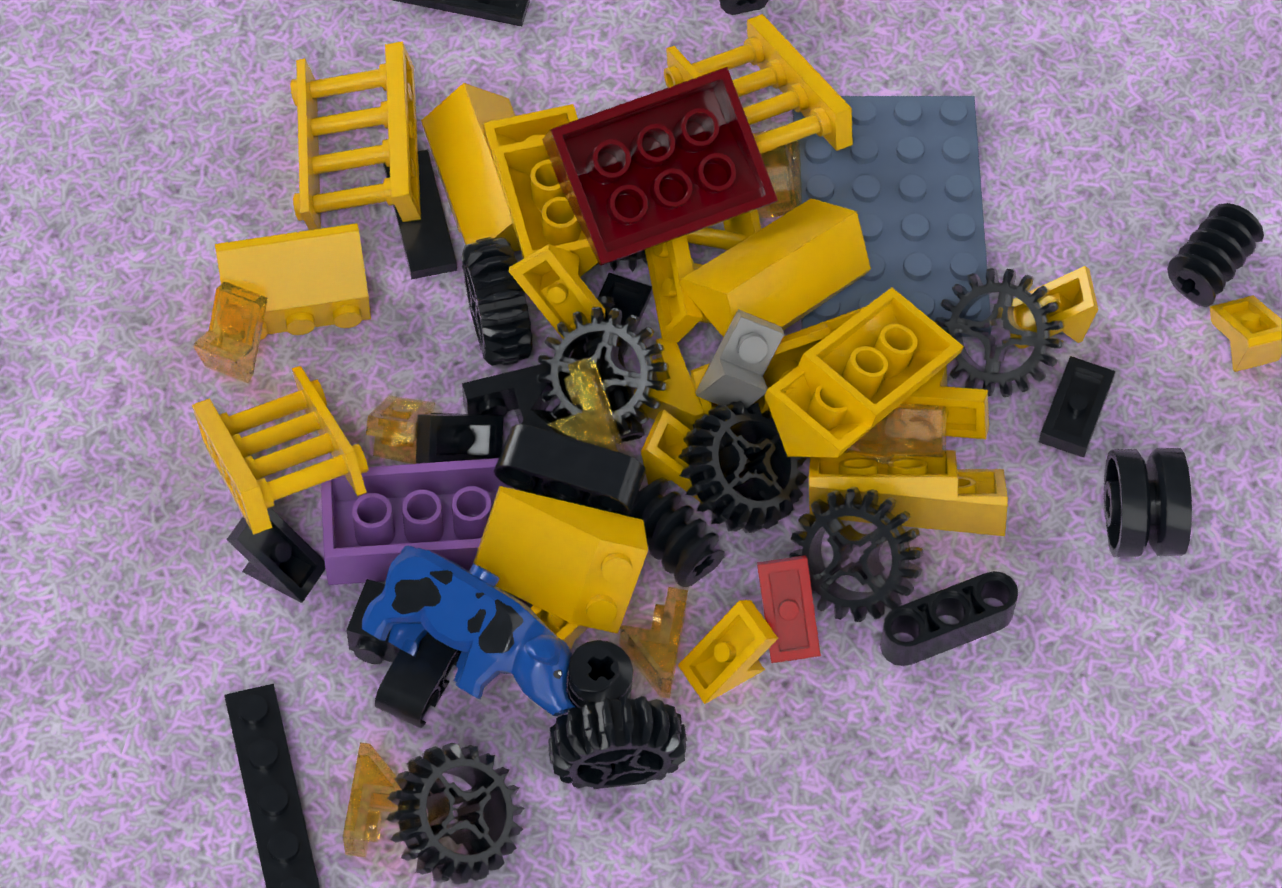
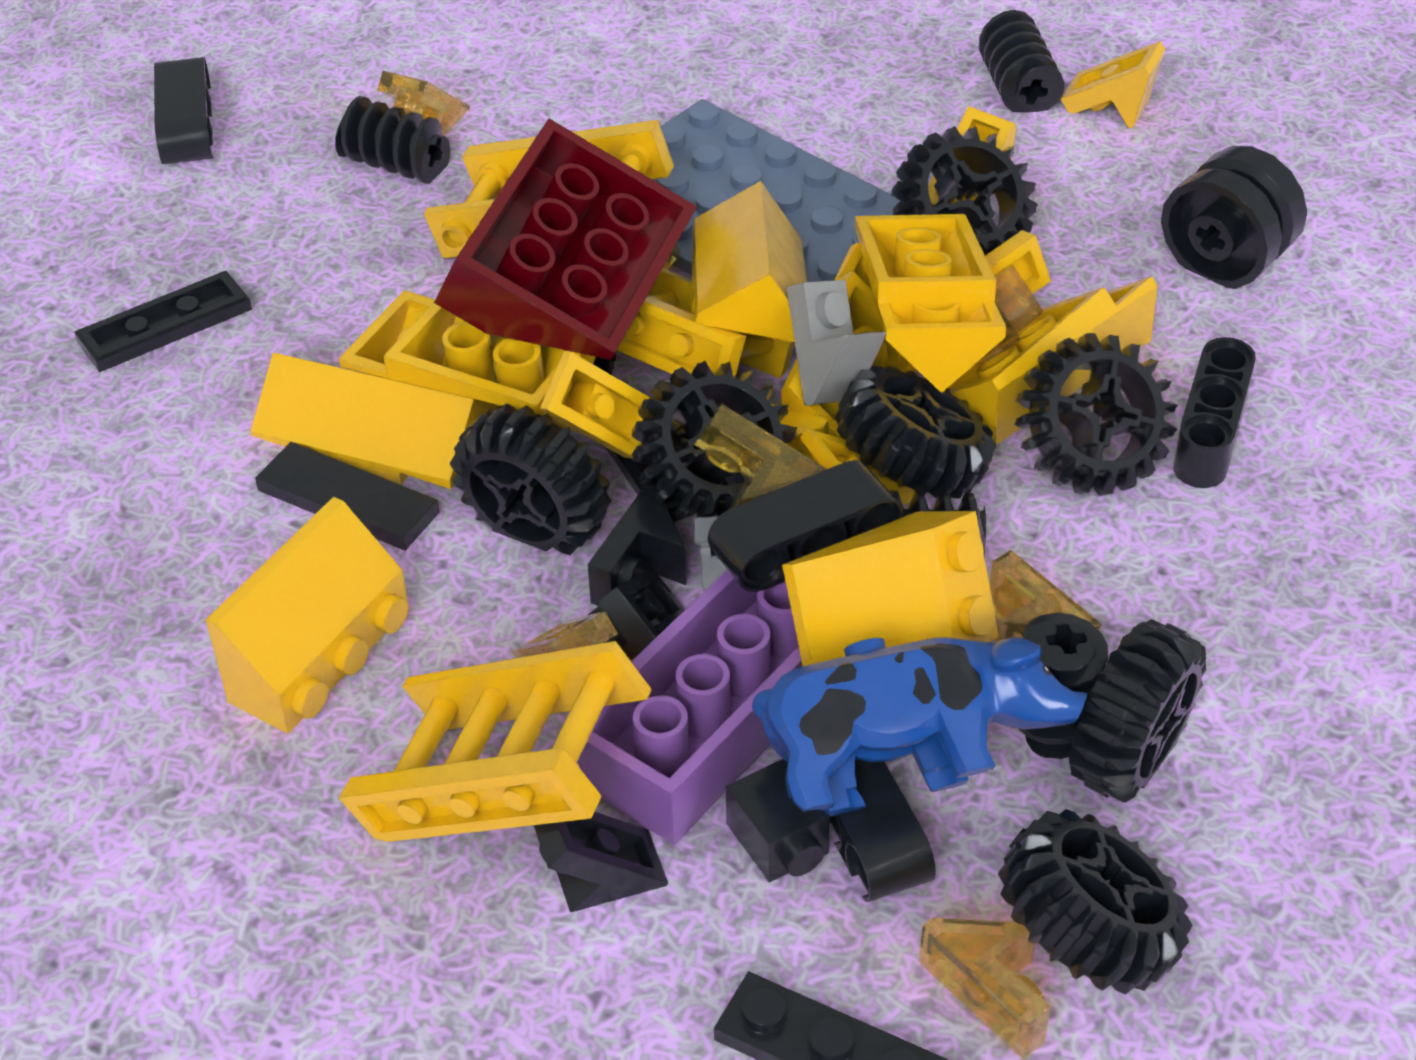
camera: 45 degrees left, 15 degrees down
clear yellow slope [193,281,268,383] -> none
yellow fence [290,41,421,230] -> none
yellow slope [678,600,778,704] -> none
red plate [757,555,821,663] -> none
black plate [1039,356,1116,458] -> none

